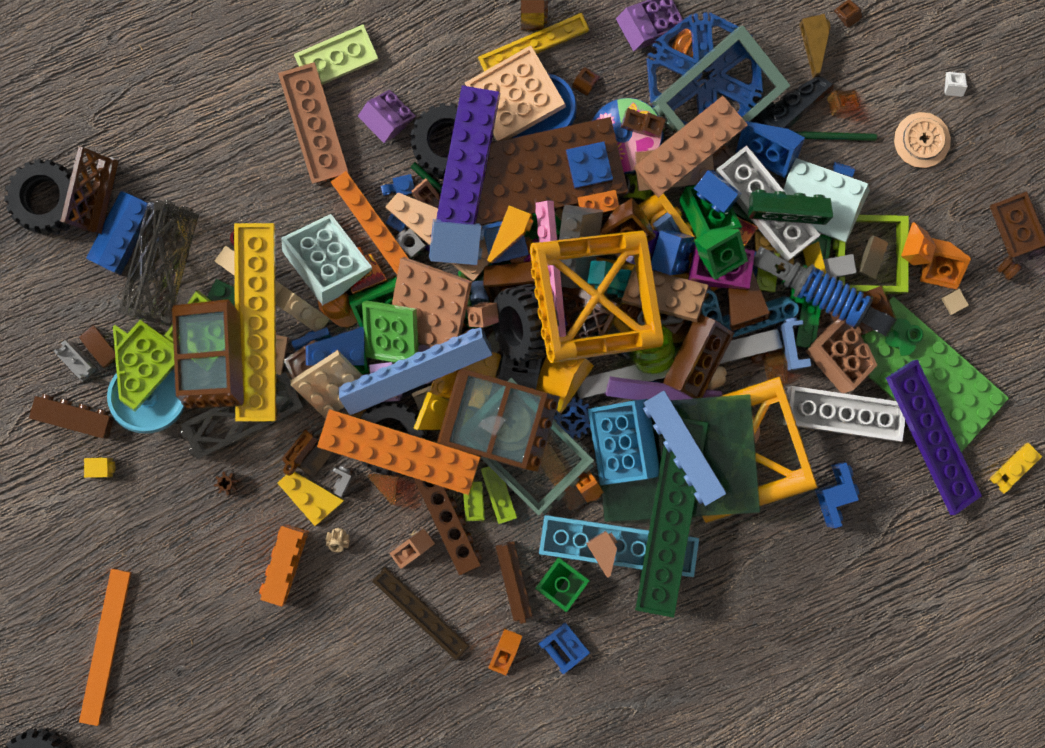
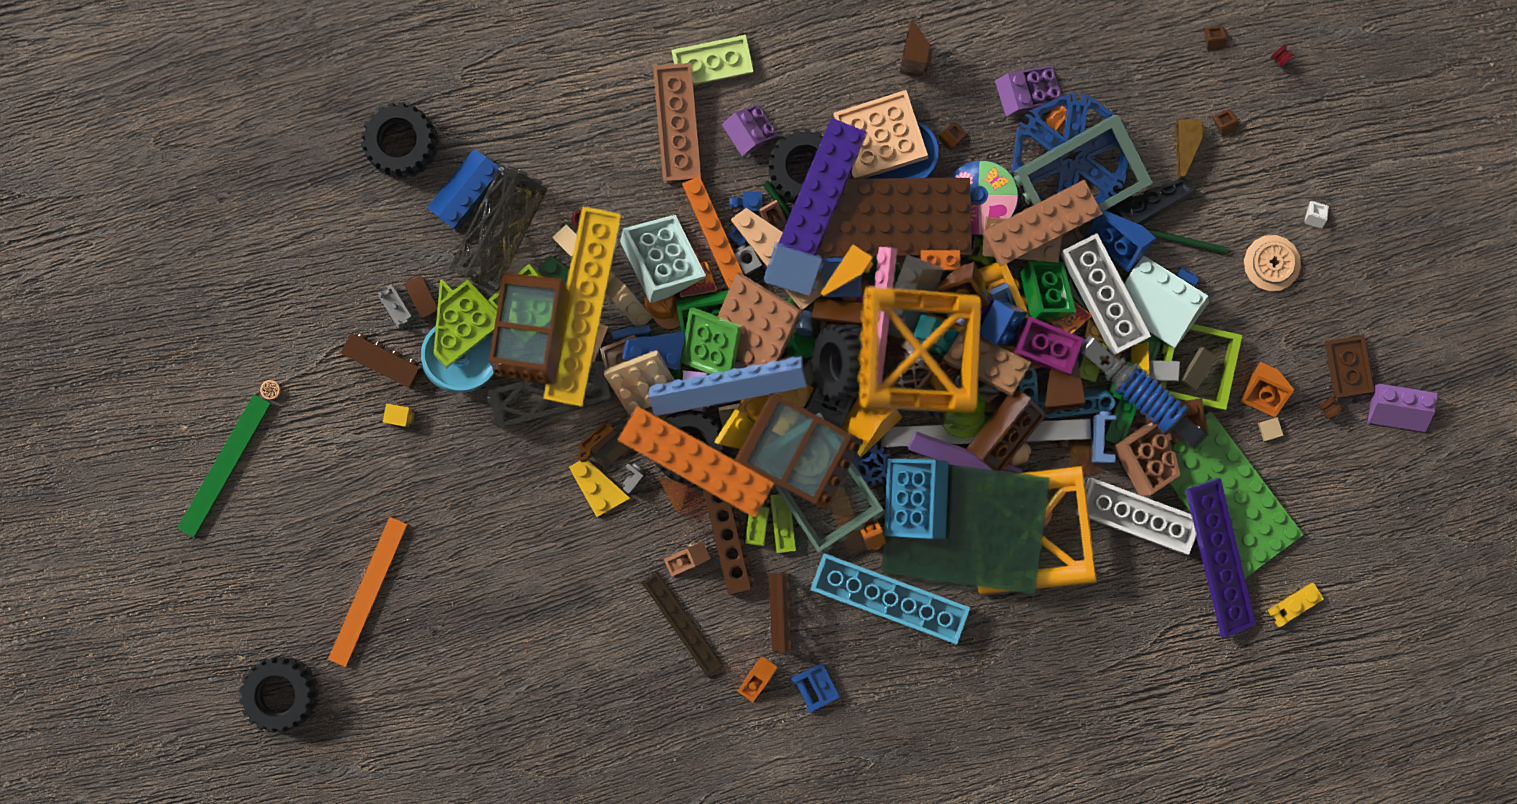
camera: 10 degrees right, 0 degrees up
reddish brown fence [60,146,119,234] -> none
reddish brown gear [214,471,239,495] -> none
orange wedge [259,524,309,607] -> none
tan gear [326,528,350,552] -> none
nougat brick [467,302,499,327] -> none
yellow tile [478,13,589,72] -> none
clear tile [478,416,506,436] -> none
green slope [535,557,590,612] -> none
blue plate [566,141,613,189] -> none
nougat slope [586,531,618,578] -> none
reddish brown slope [621,108,666,138] -> none
dark green plate [635,418,708,618] -> none
medium blue brick [643,391,726,506] -> none
blue brick [694,170,742,213] -> none
green slope [694,229,748,280] -> none
dark green slope [748,189,833,225] -> none
blue bracket [815,463,859,528] -> none
clear orange slope [827,91,861,116] -> none
green plate [885,318,923,356] -> none
orange slope [901,222,936,266] -> none

